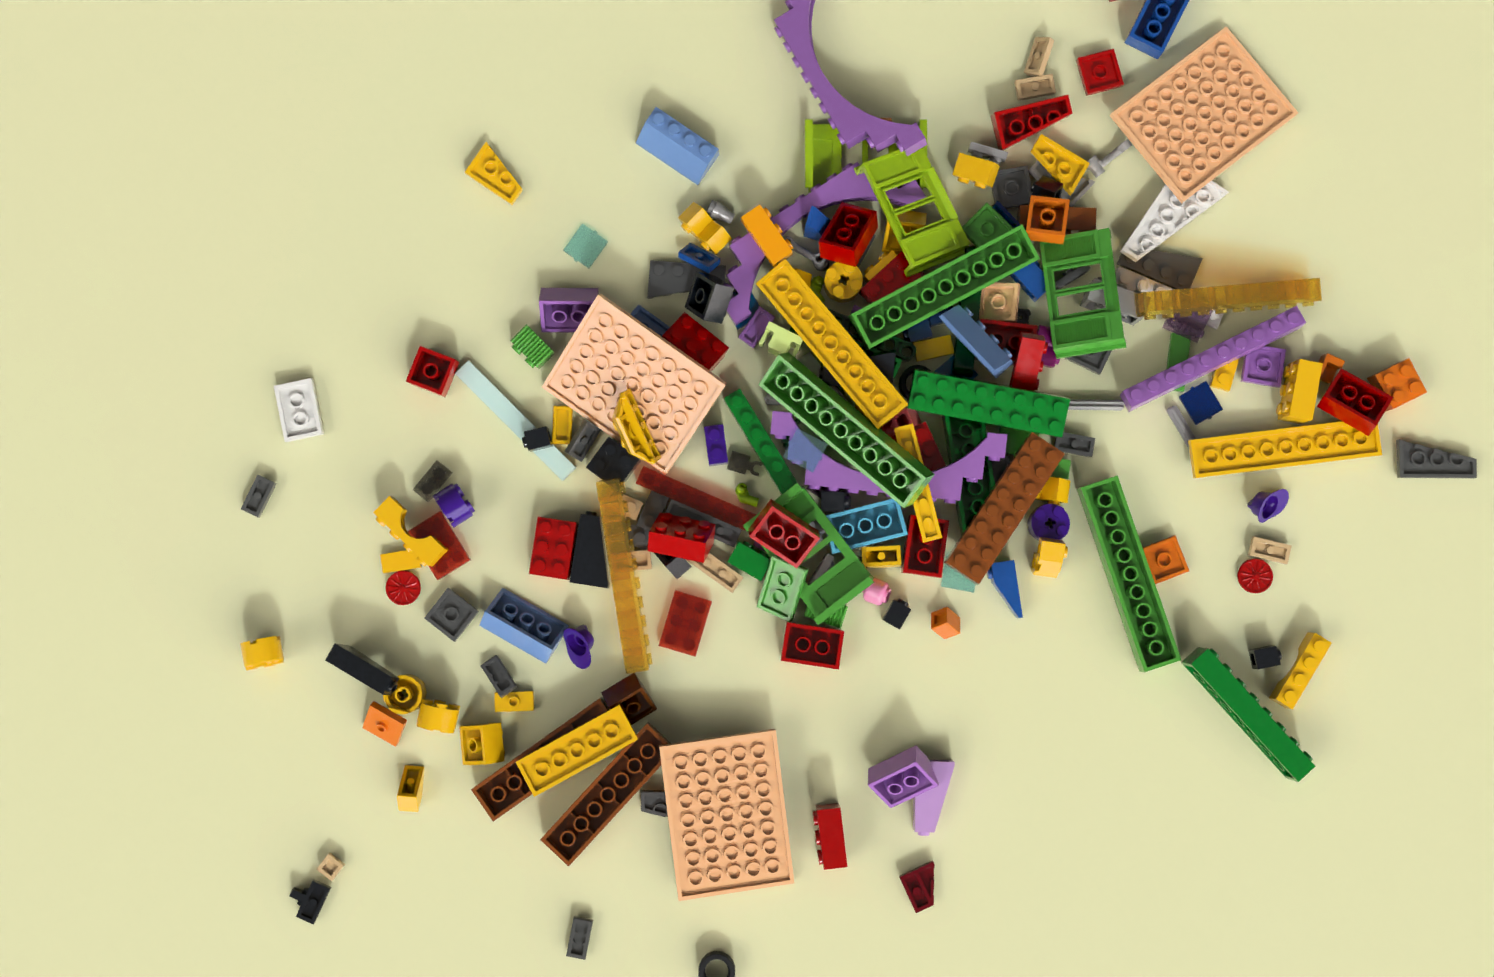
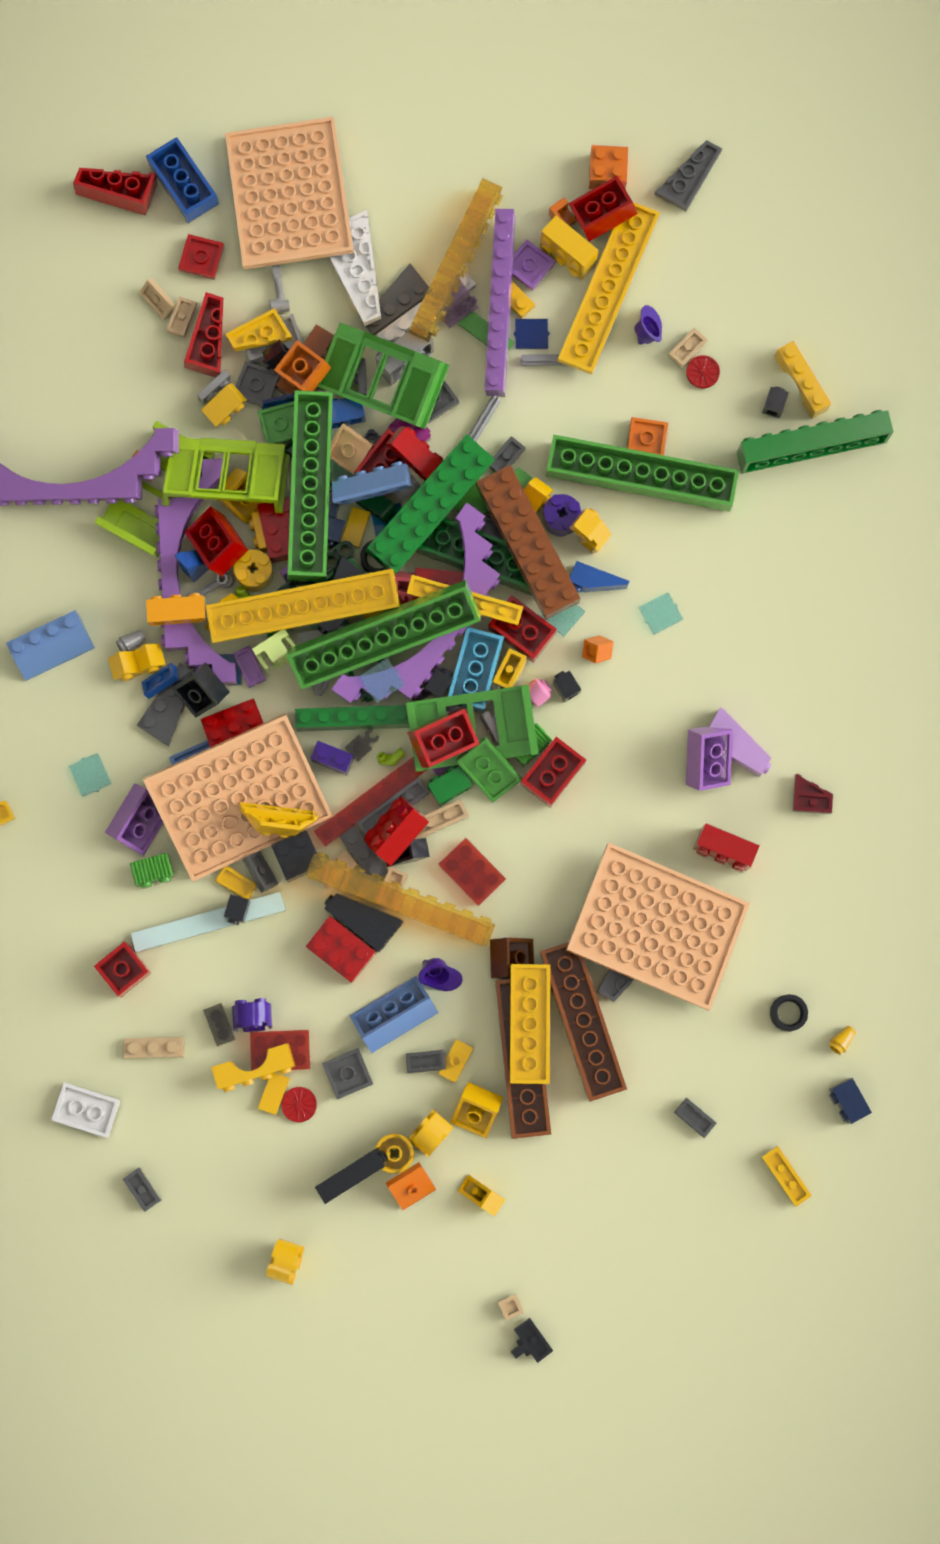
camera: 65 degrees left, 5 degrees down
none -> tan plate [124,1037,184,1058]
none -> light grey cone [393,475,421,502]
none -> clear light blue piece [639,592,683,635]

